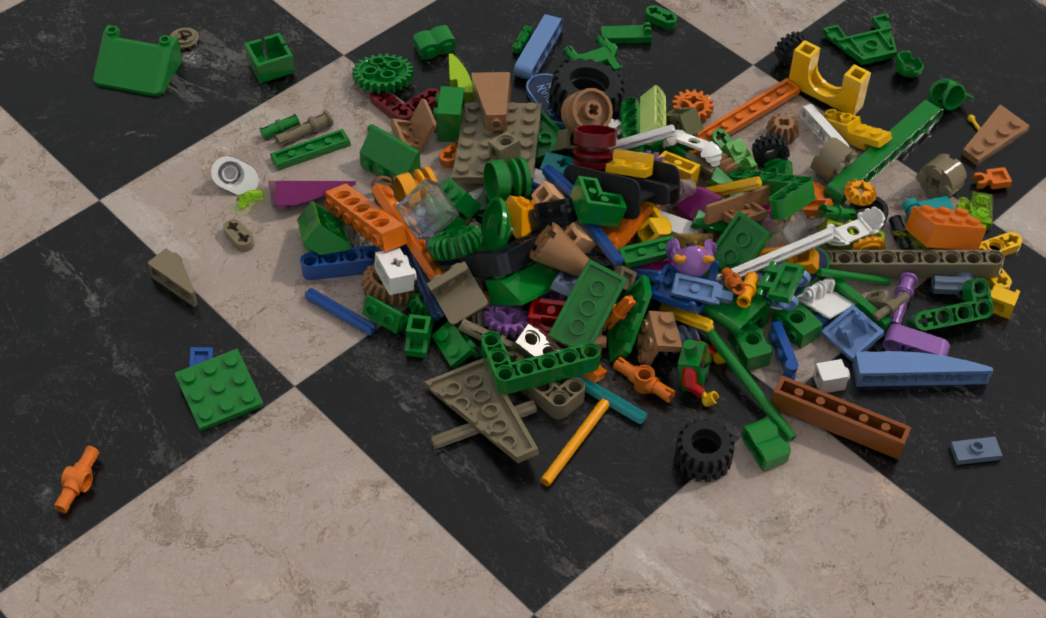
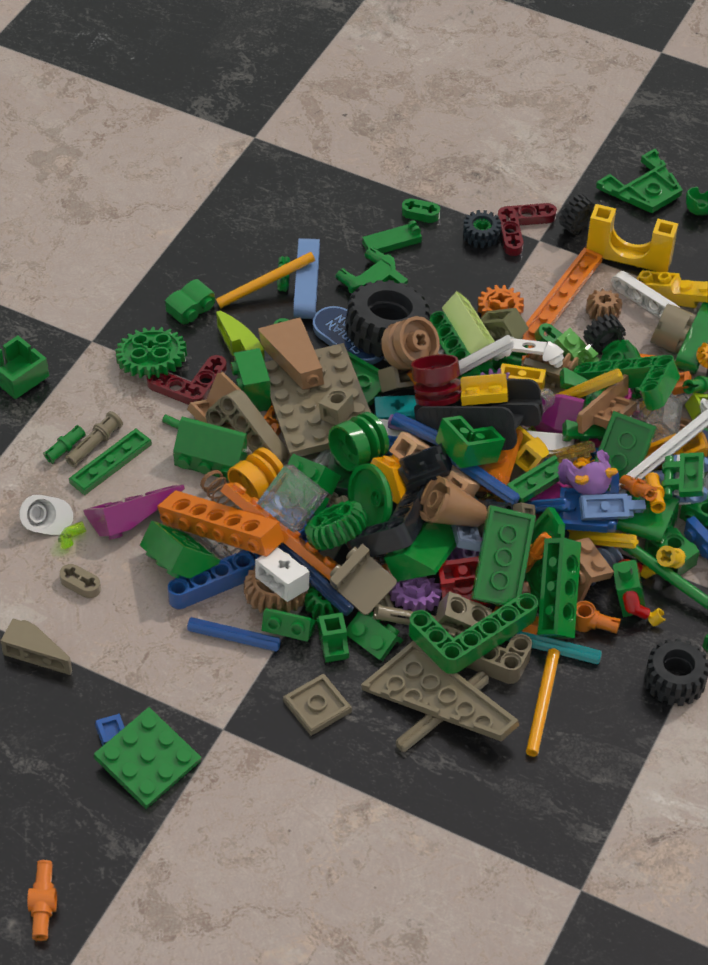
camera: 20 degrees left, 0 degrees up
none -> dark tan beam [205,390,289,464]
none -> light orange piece [216,252,316,309]
none -> dark tan tile [283,673,352,736]
none -> black bush [463,210,501,248]
none -> dark red beam [498,203,557,256]
none -> green brick [538,538,581,638]
none -> yellow bush [656,545,686,569]

